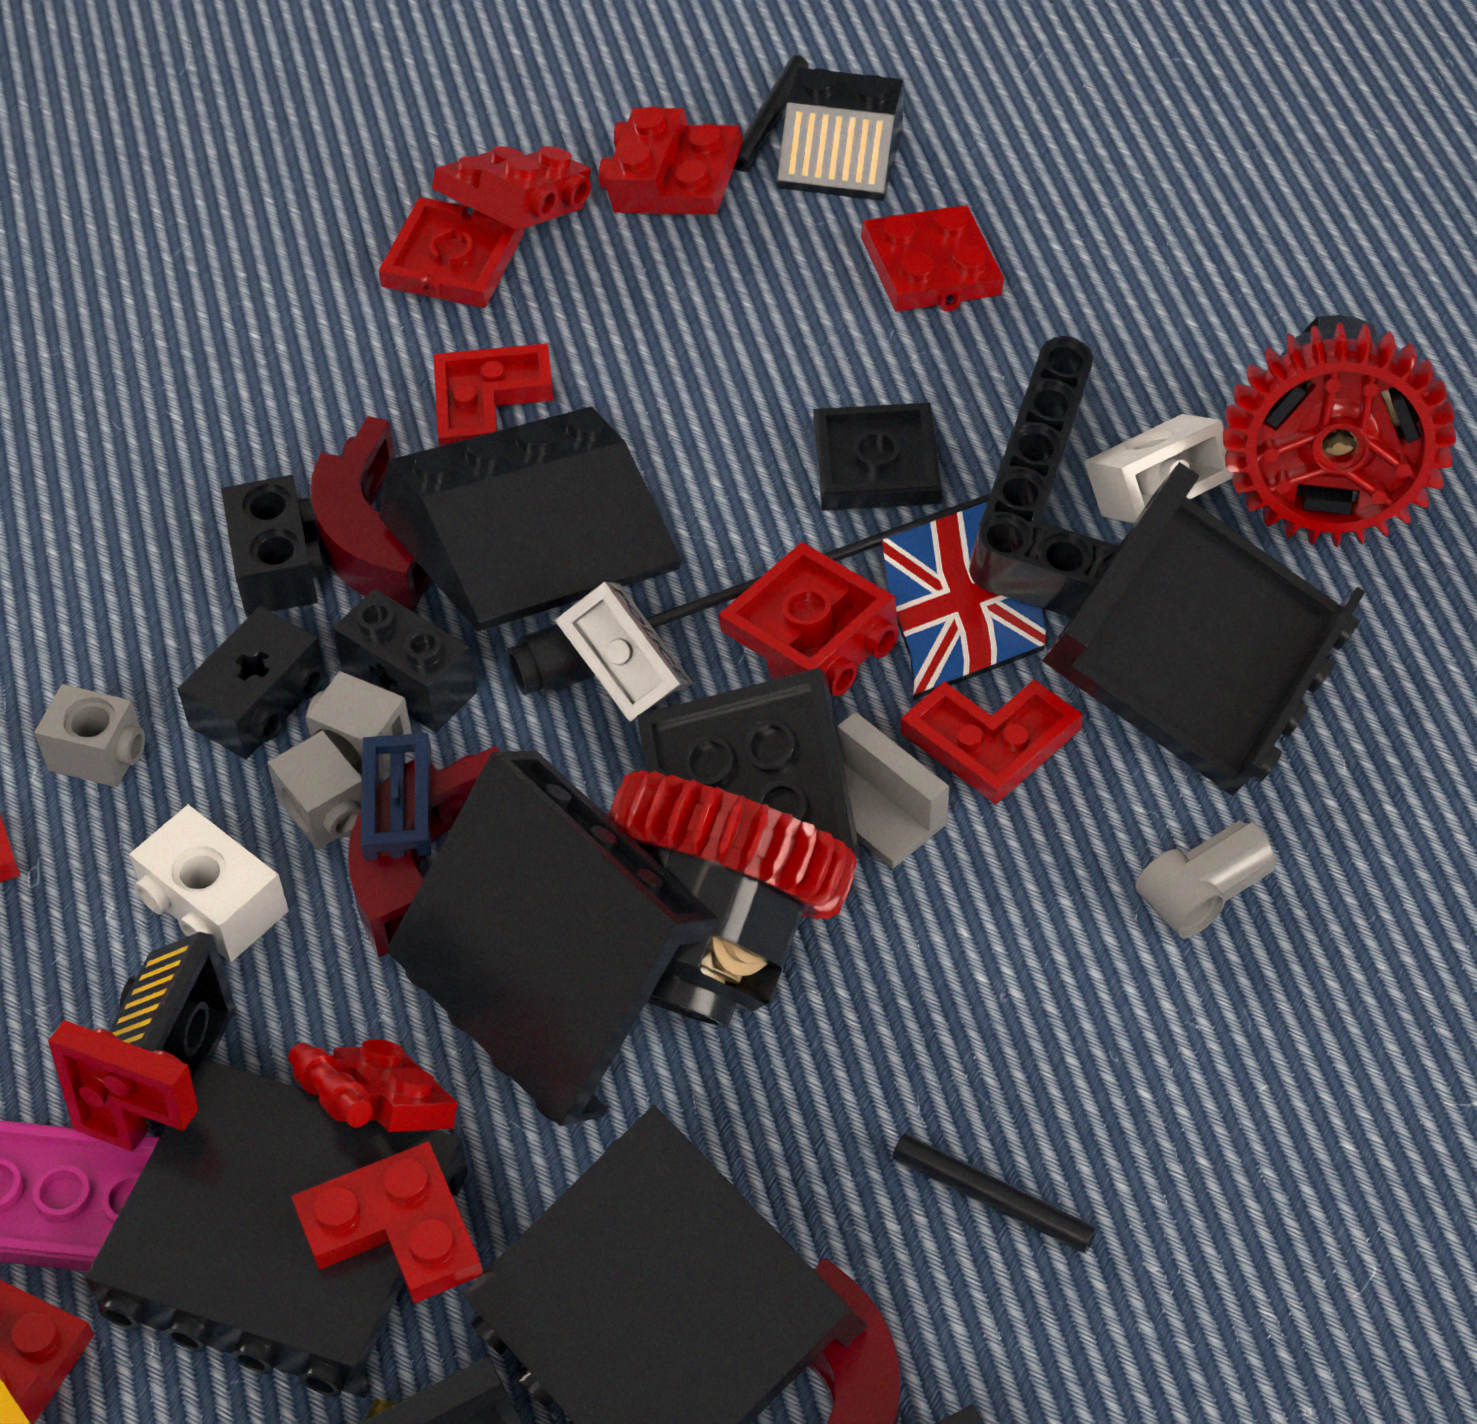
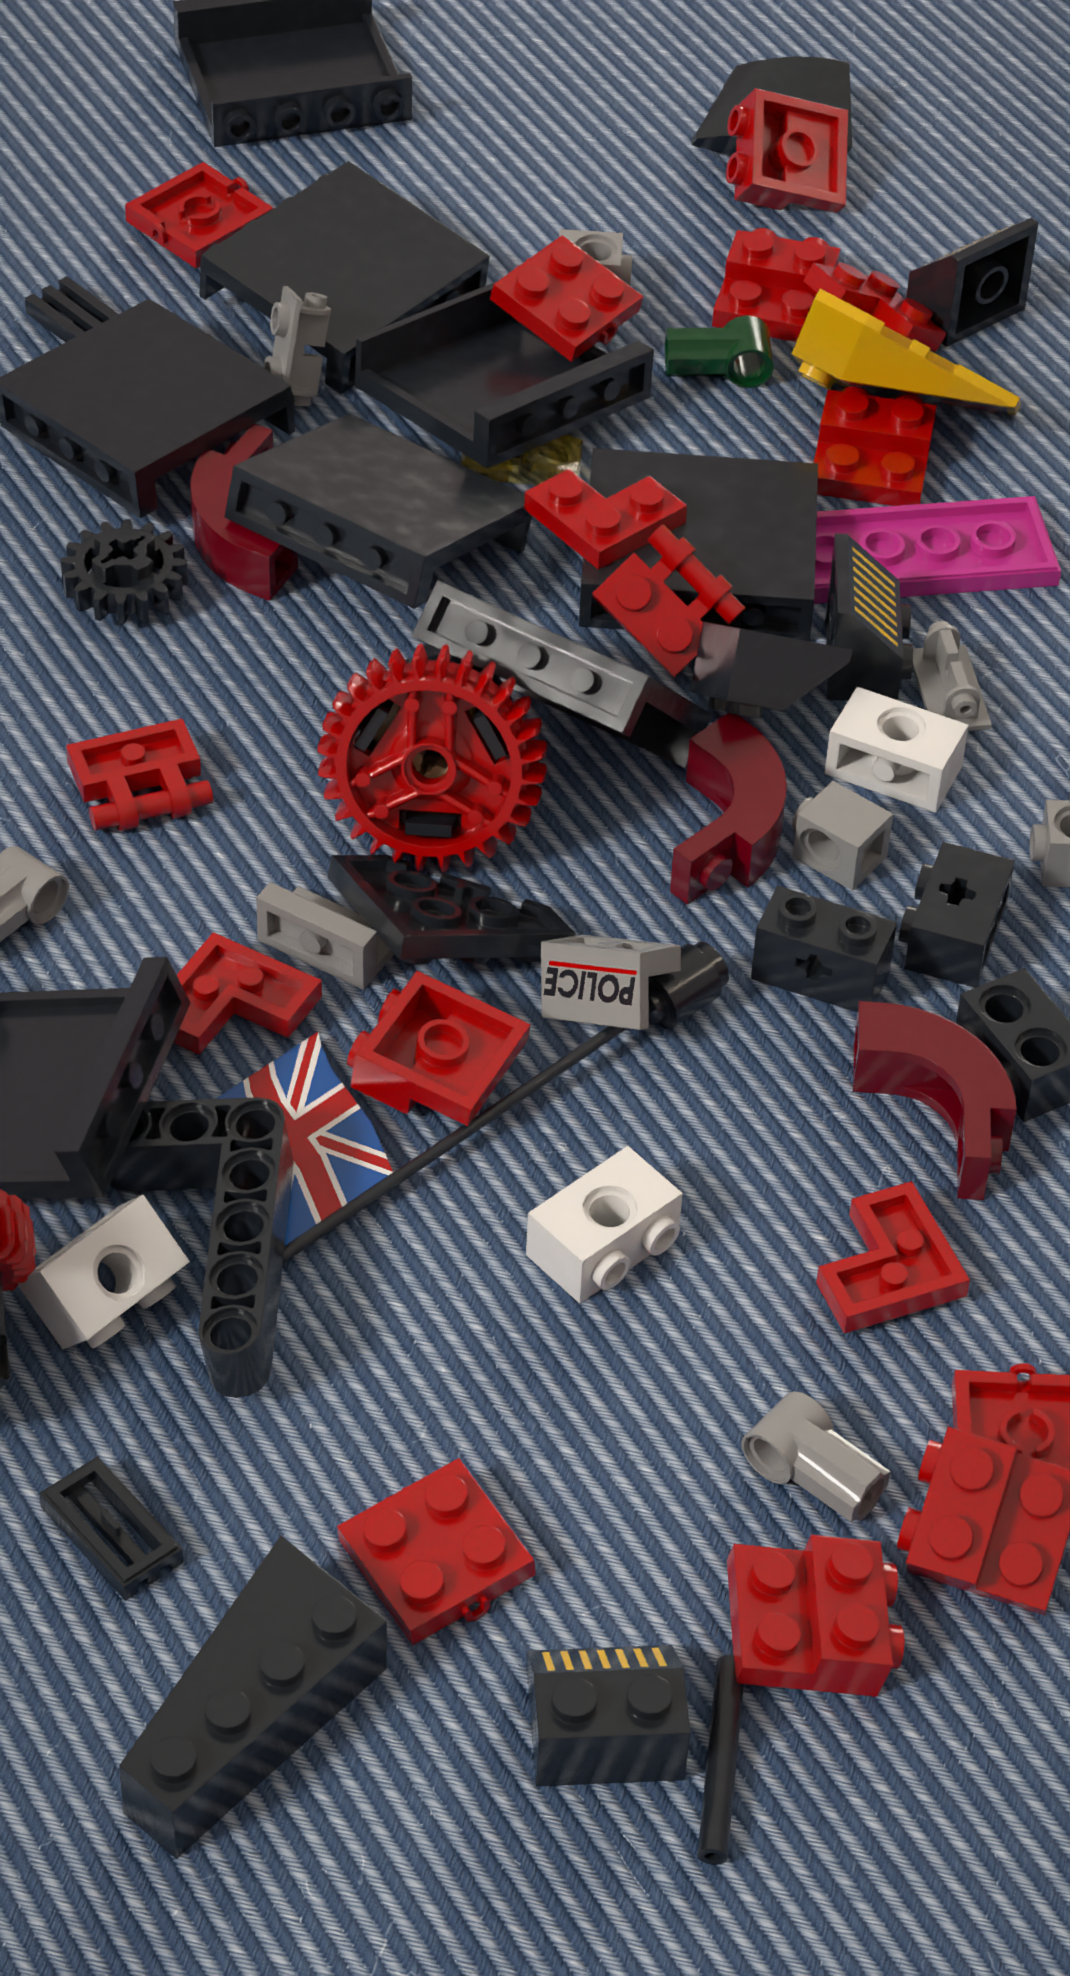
camera: 160 degrees right, 5 degrees down
red plate [48,1020,199,1152] -> none
light grey brick [305,671,412,782] -> none
dark blue tile [361,733,431,860] -> none
black slope [379,406,682,632] -> none
black plate [813,402,942,511] -> none
black piece [892,1133,1098,1254] -> none
none -> black tile [40,1456,183,1601]
none -> black gear [61,519,188,624]
none -> red plate [66,718,213,831]
none -> black wedge [119,1536,387,1859]
none -> white brick [526,1146,683,1304]
none -> black slope [690,622,853,719]
none -> light grey piece [741,1391,891,1522]
none -> light grey hinge [913,621,992,731]

